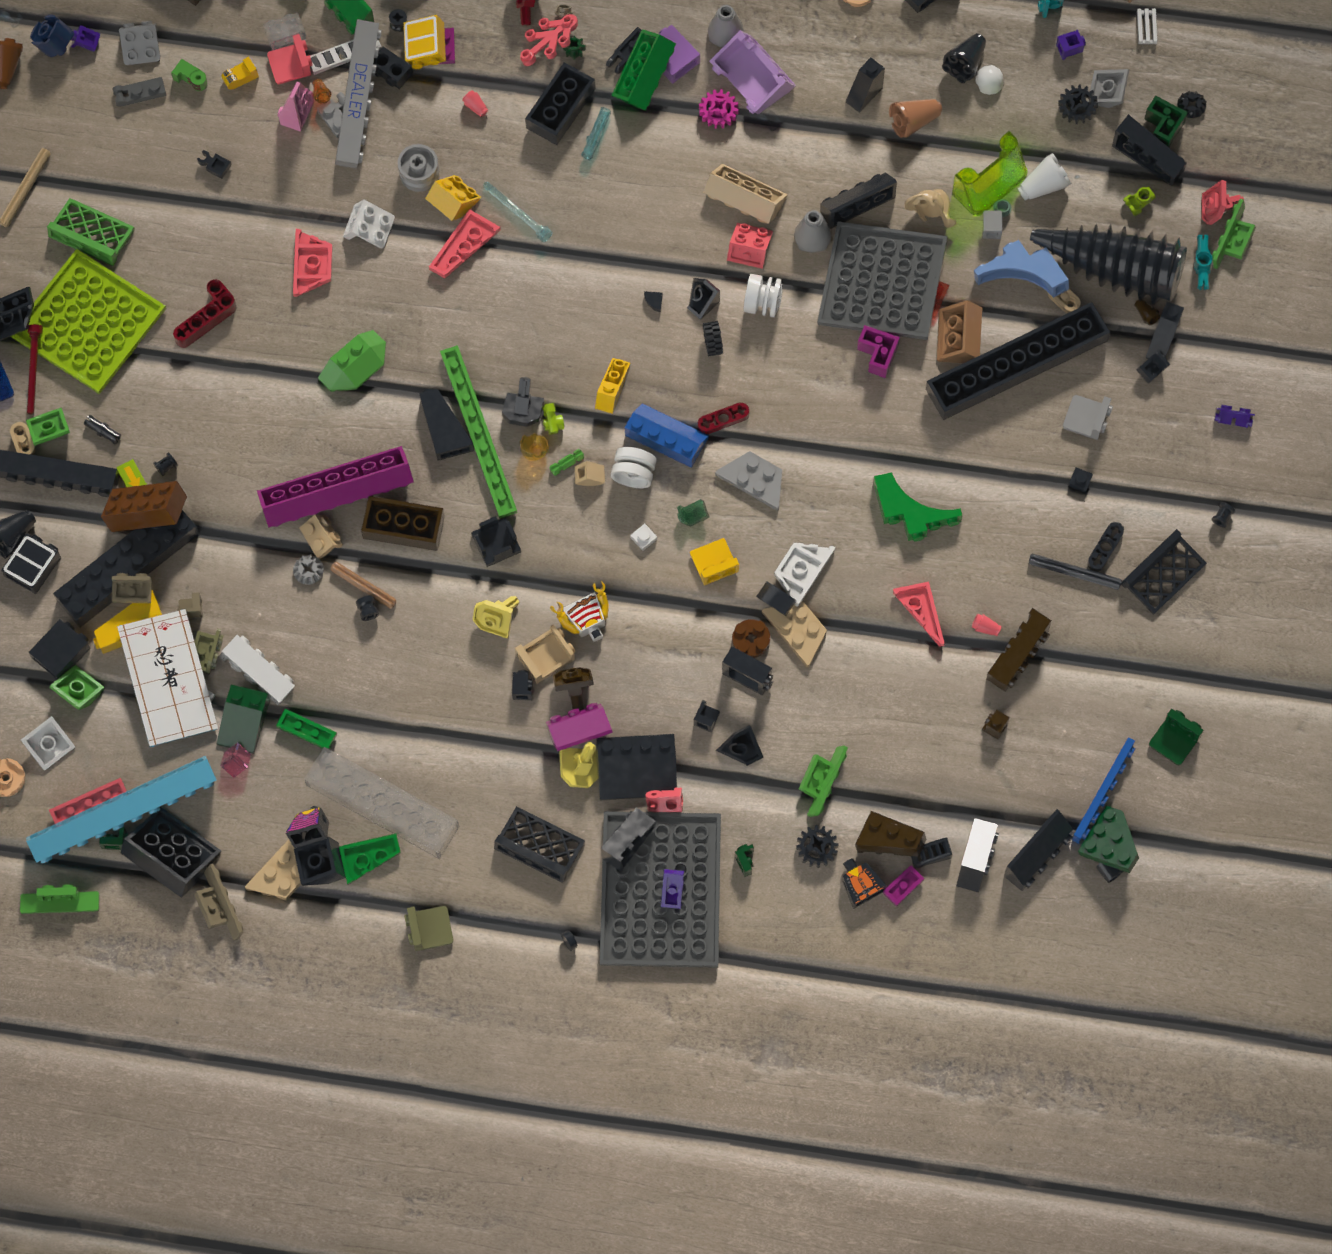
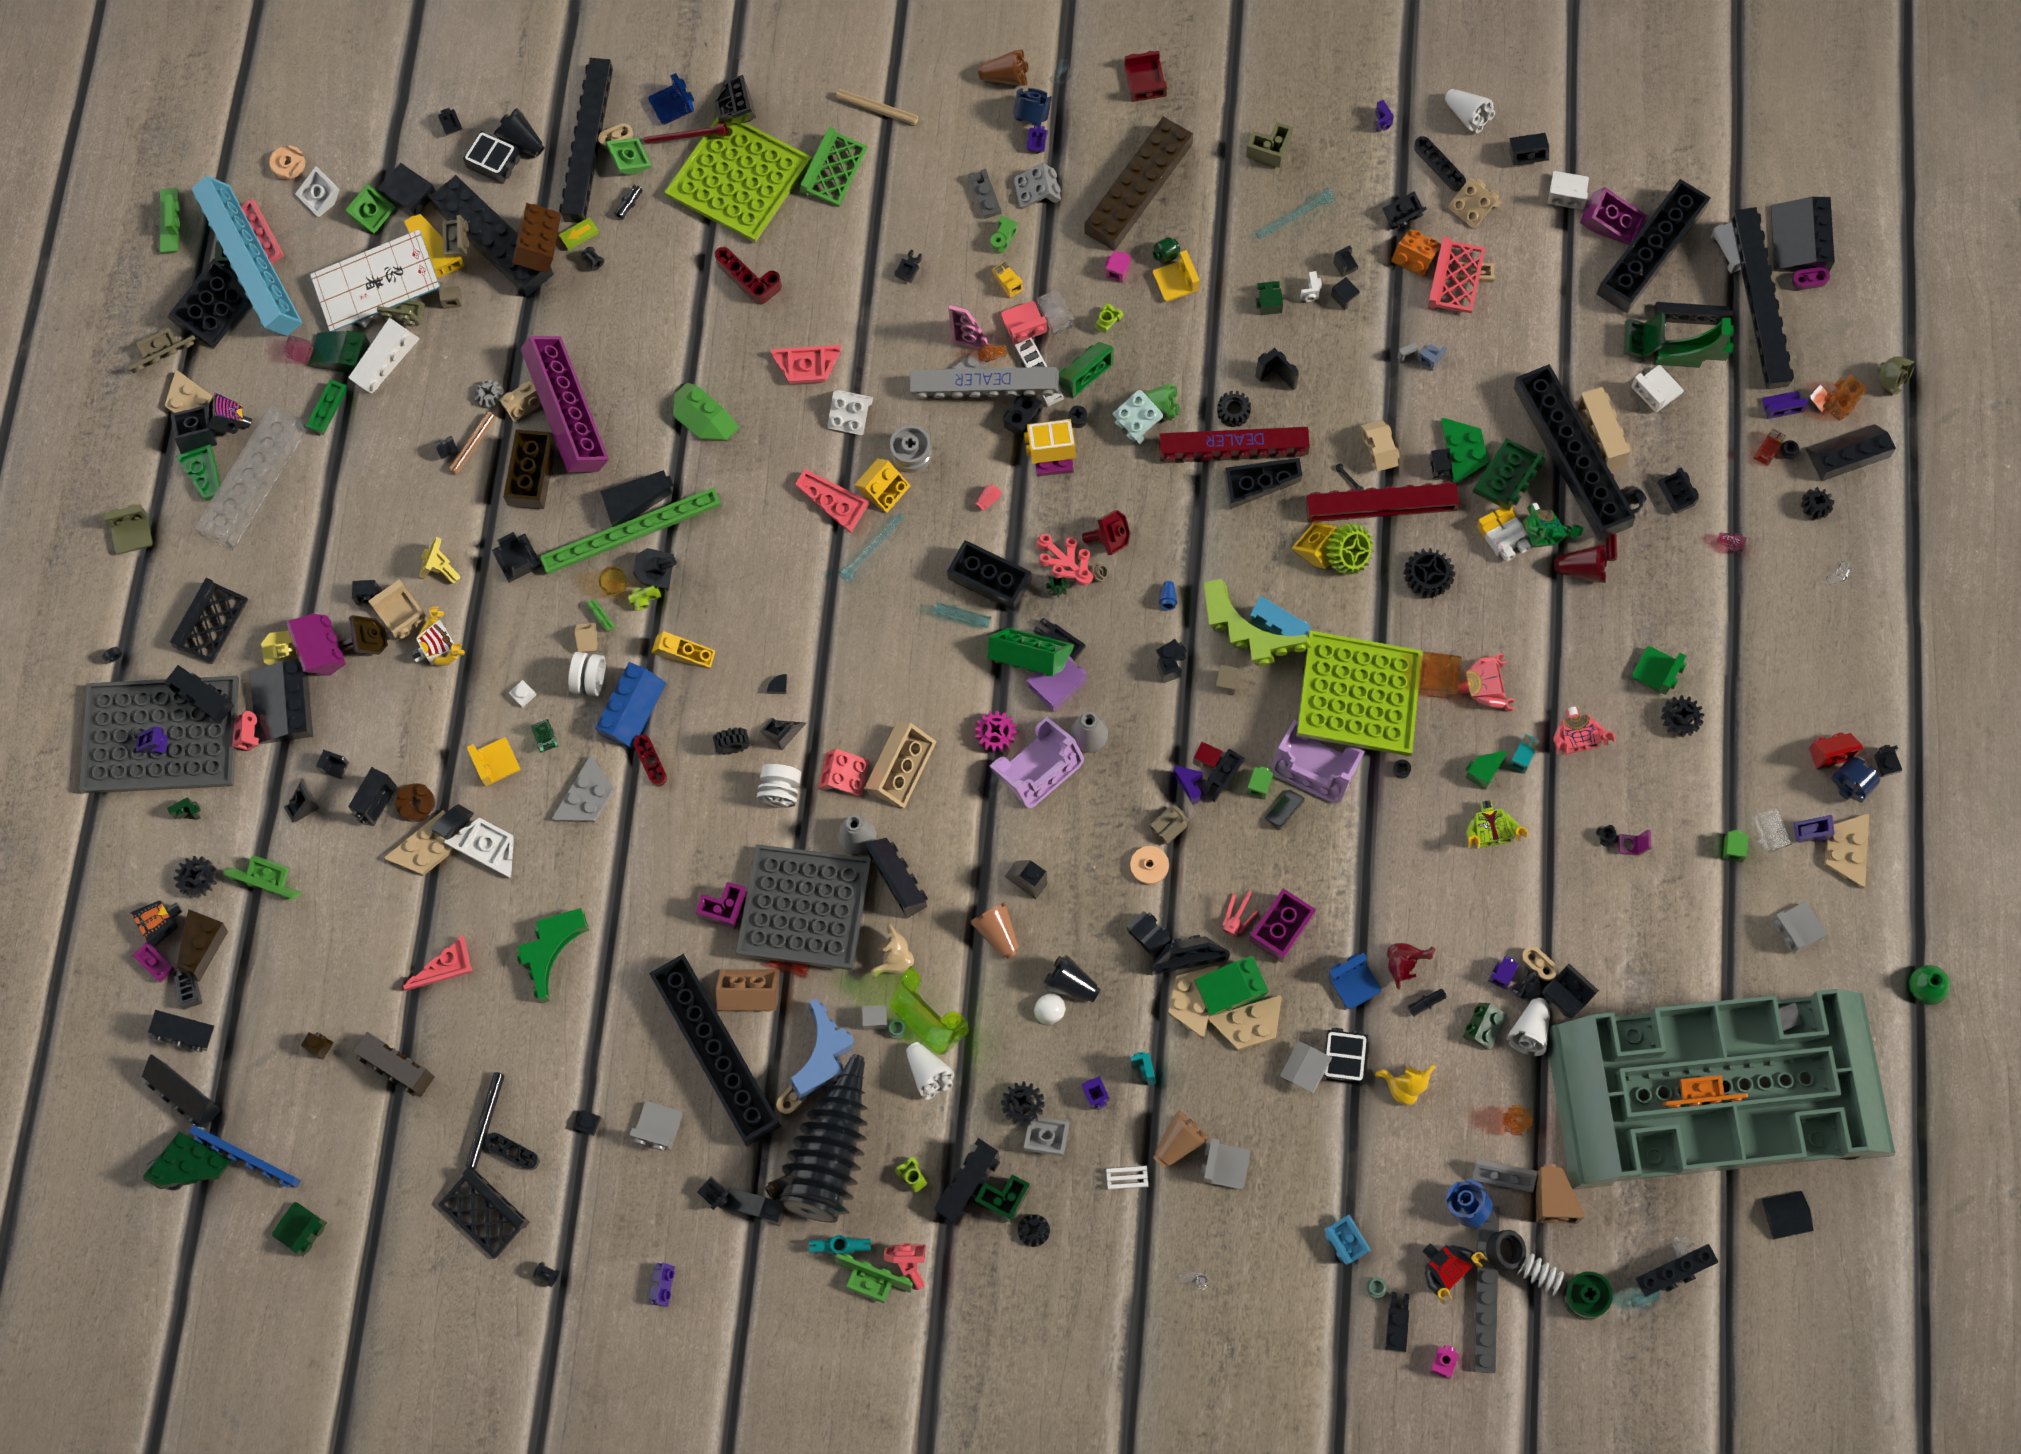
camera: 90 degrees right, 0 degrees up
coral cone [972,614,1002,636] -> none

